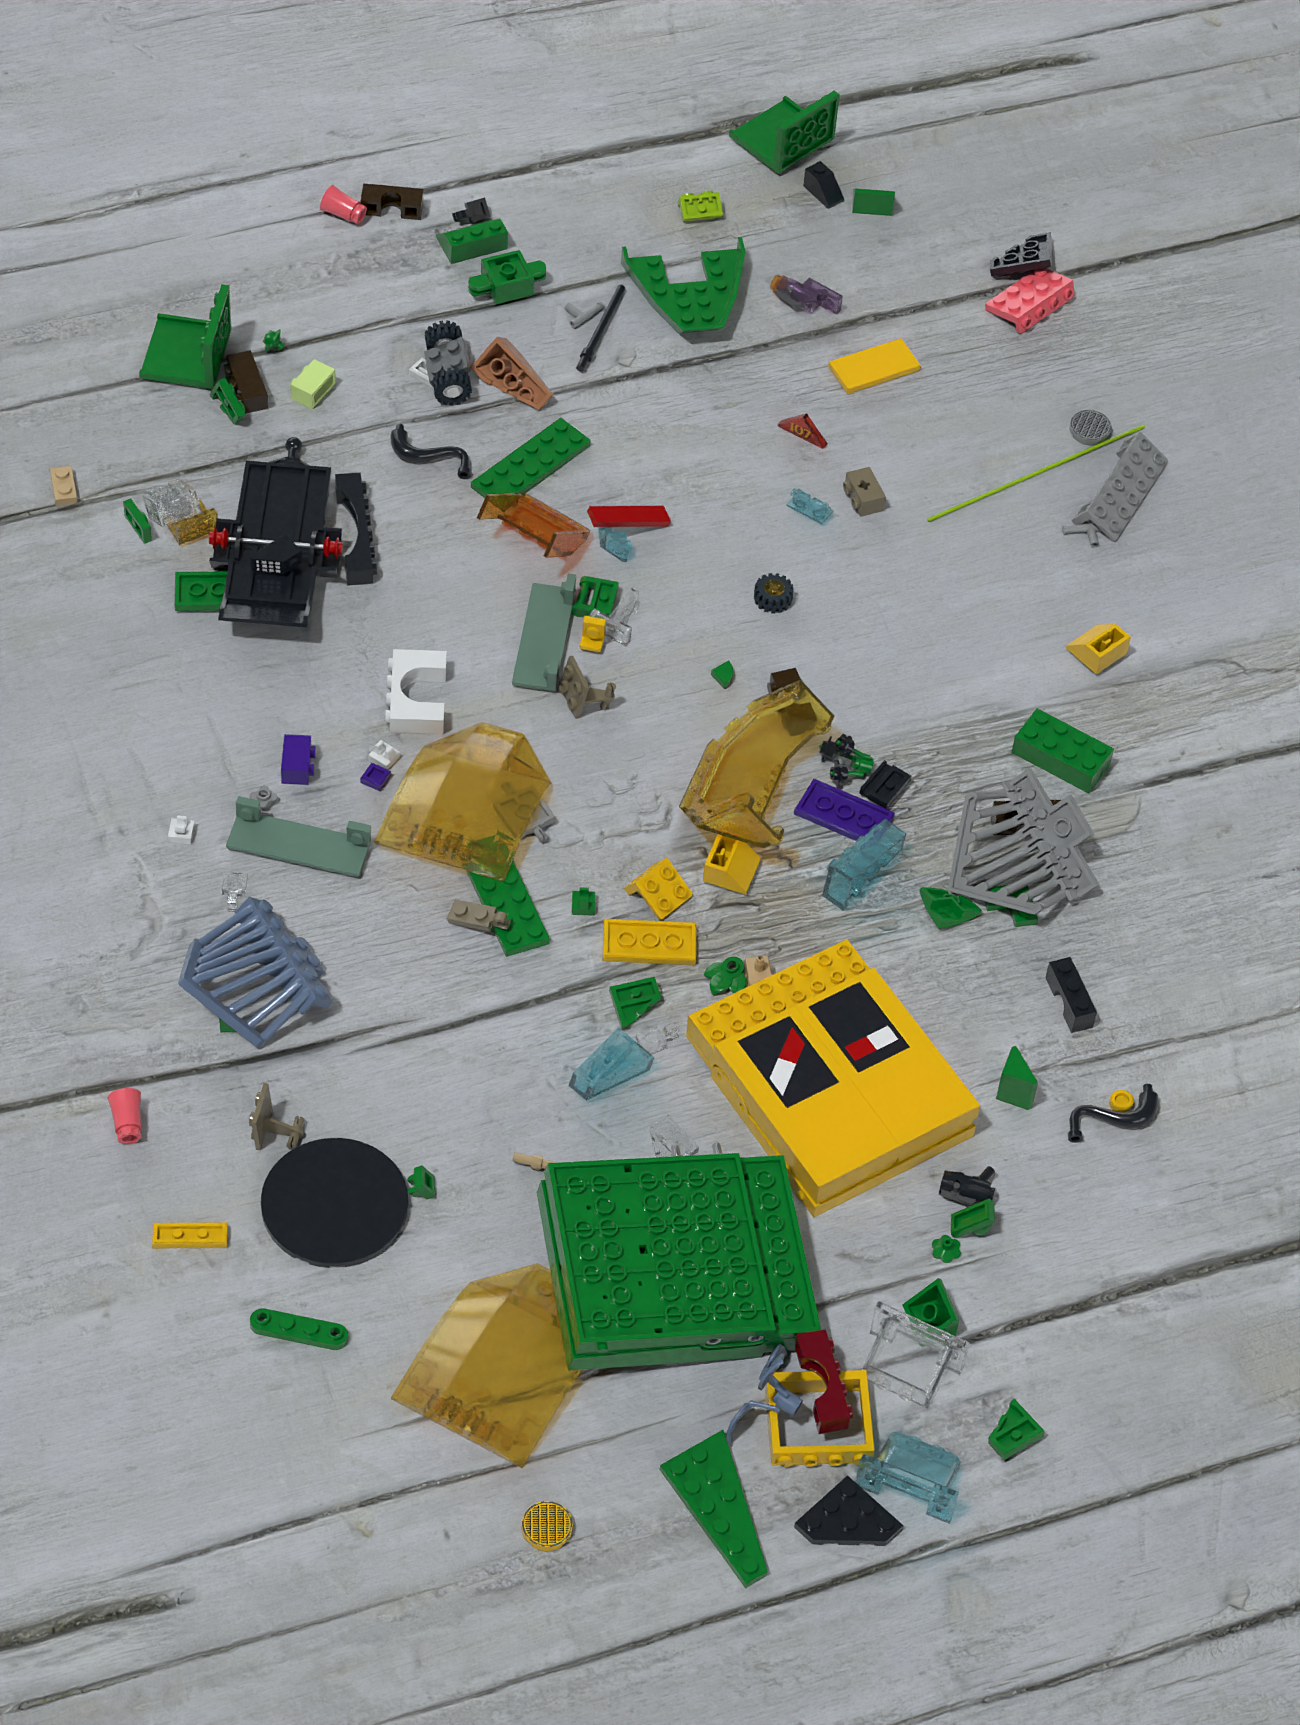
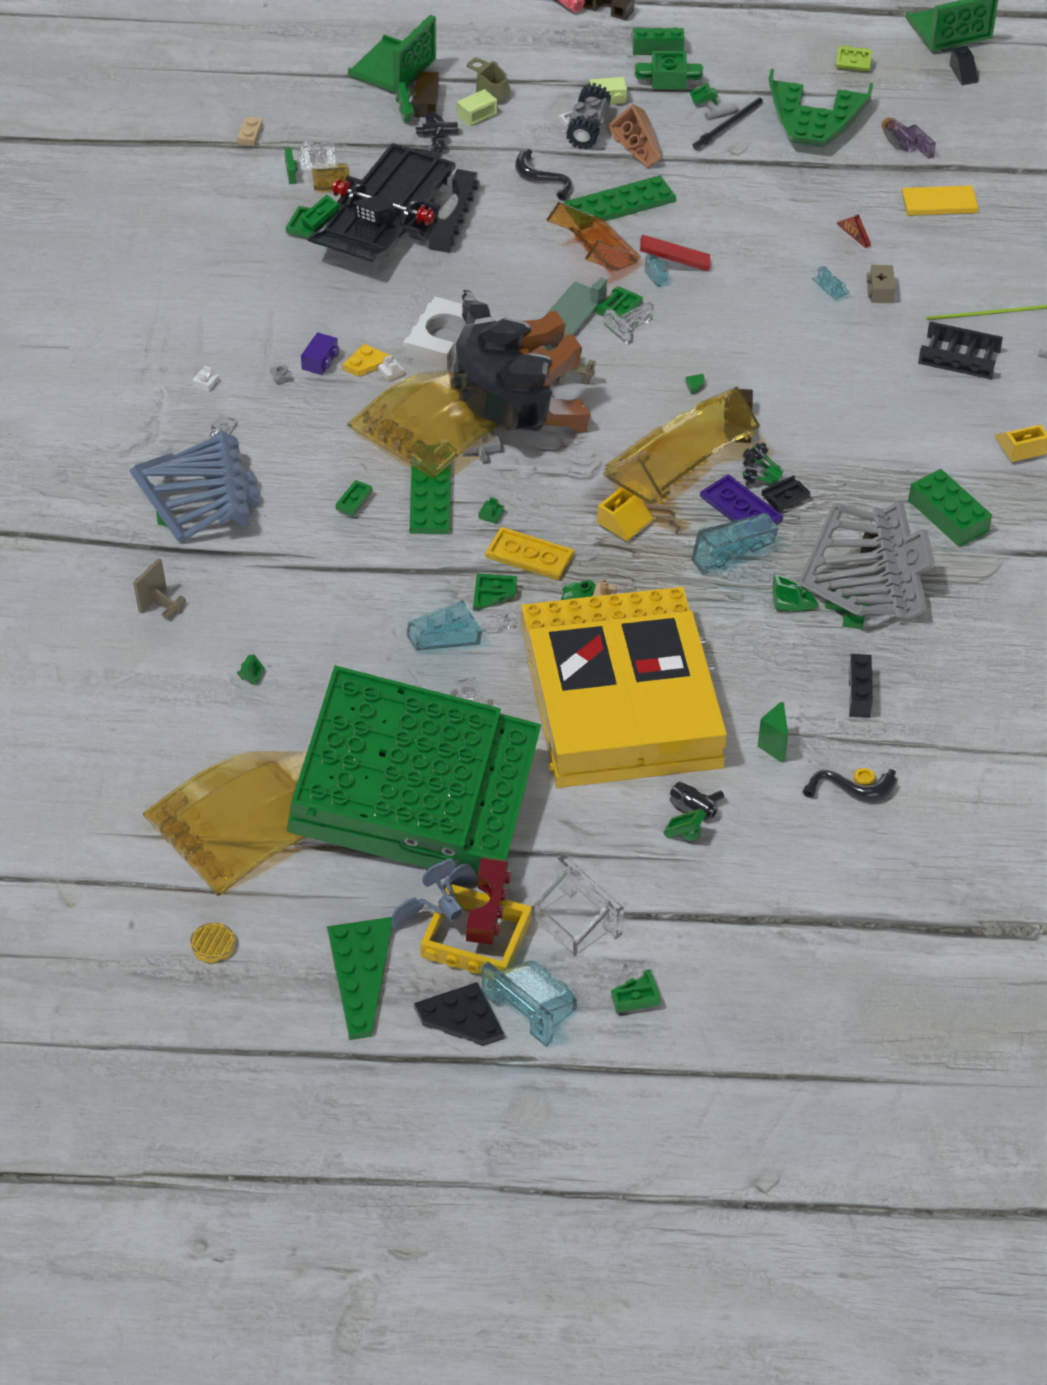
camera: 25 degrees right, 5 degrees down
coral plant [107,1088,142,1144] -> none
yellow tile [152,1222,228,1249] -> none
sand green bracket [226,796,371,877] -> none
green plate [250,1308,348,1350] -> none
black tile [261,1138,408,1268] -> none
green plant [263,329,285,351] -> none
dark purple tile [360,762,391,791] -> none
dark tan plate [446,899,511,932] -> none
black plate [452,197,491,223] -> none
yellow bracket [579,616,606,653] -> none
yellow bracket [624,857,693,920] -> none
black wheel [754,573,793,614] -> none
green slope [852,188,895,216] -> none
green slope [902,1278,959,1347] -> none
green plant [932,1235,961,1263] -> none
none -> green plate [301,194,340,230]
none -> green plate [336,480,373,516]
none -> yellow wing [342,343,394,377]
none -> black plant [416,110,458,139]
none -> black animal [451,290,591,433]
none -> olive piece [467,57,511,102]
none -> yellowish green brick [589,77,627,105]
none -> green bracket [690,83,719,106]
none -> black fence [918,321,1003,380]

